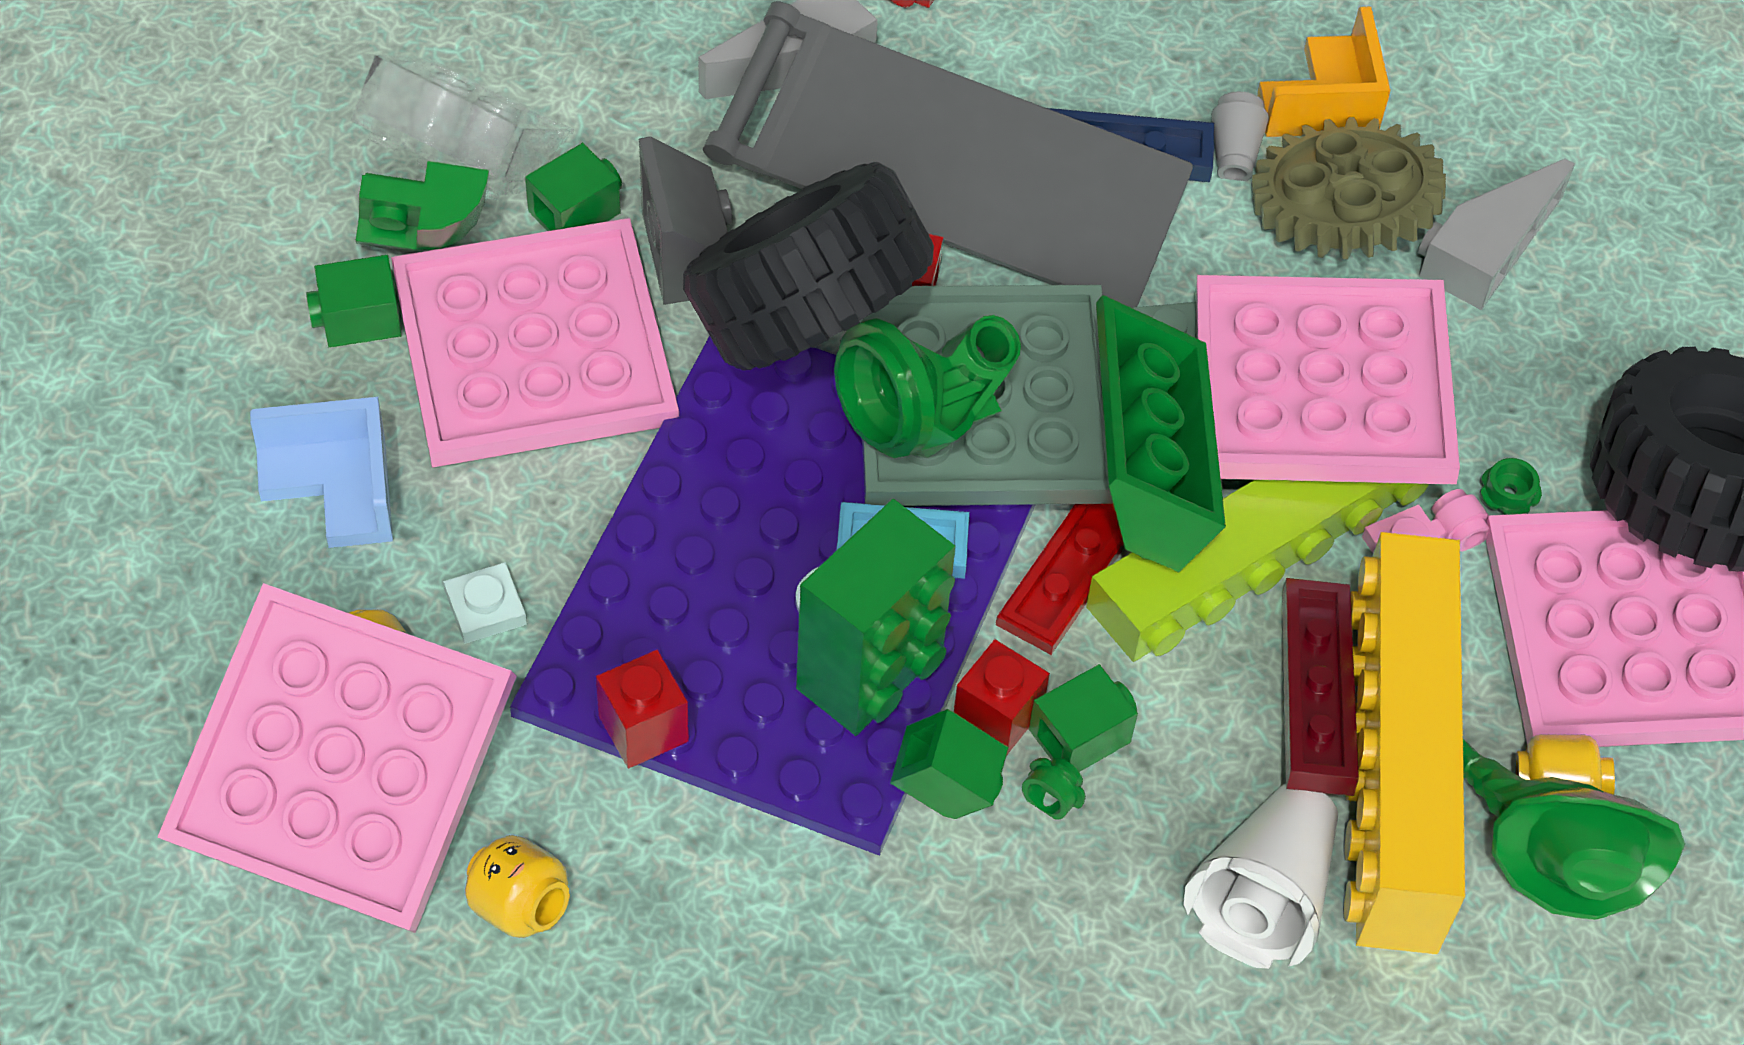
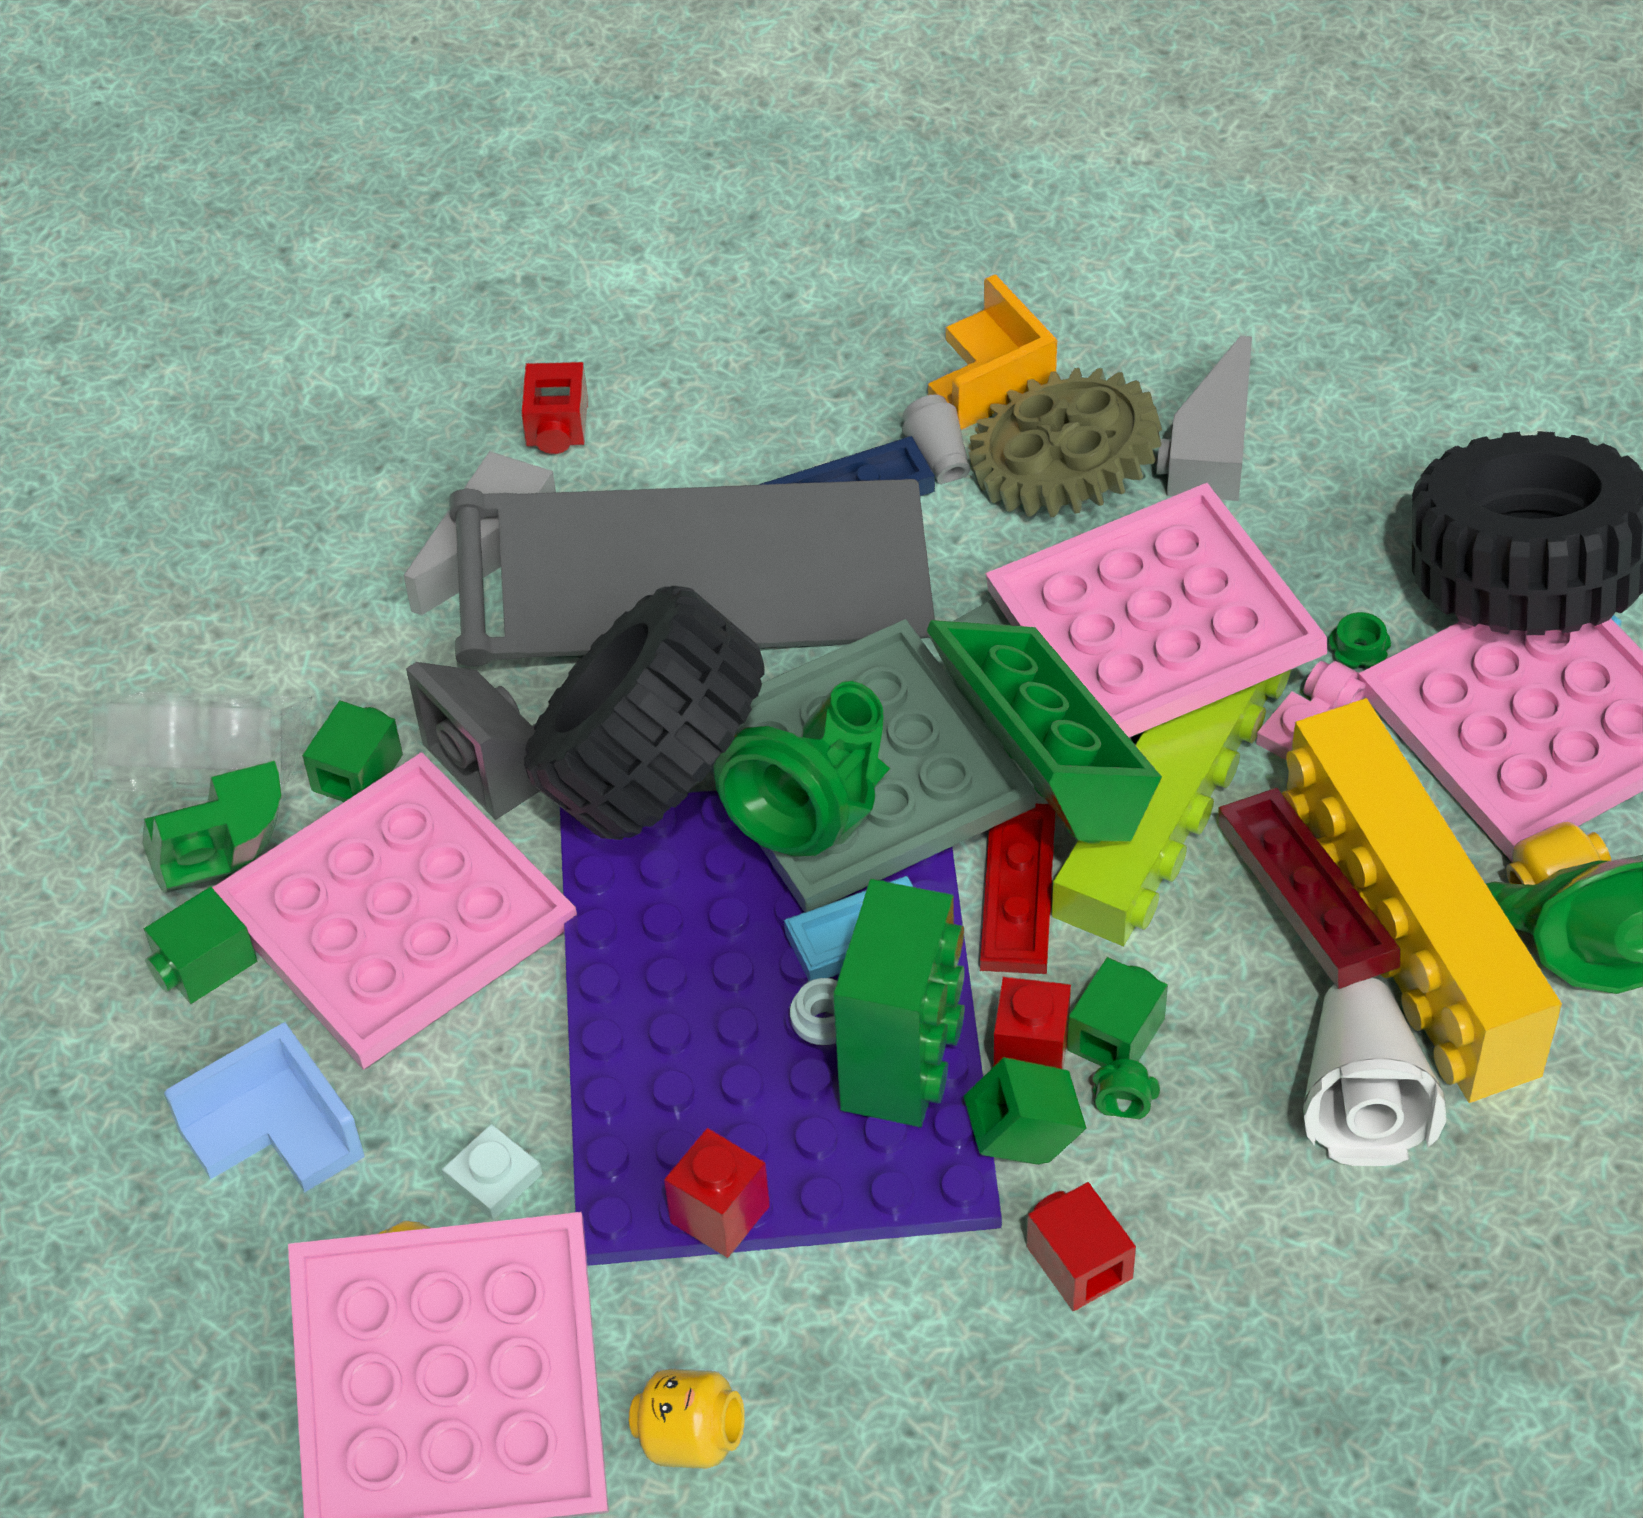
camera: 20 degrees left, 5 degrees down
none -> red brick [1026,1182,1136,1312]

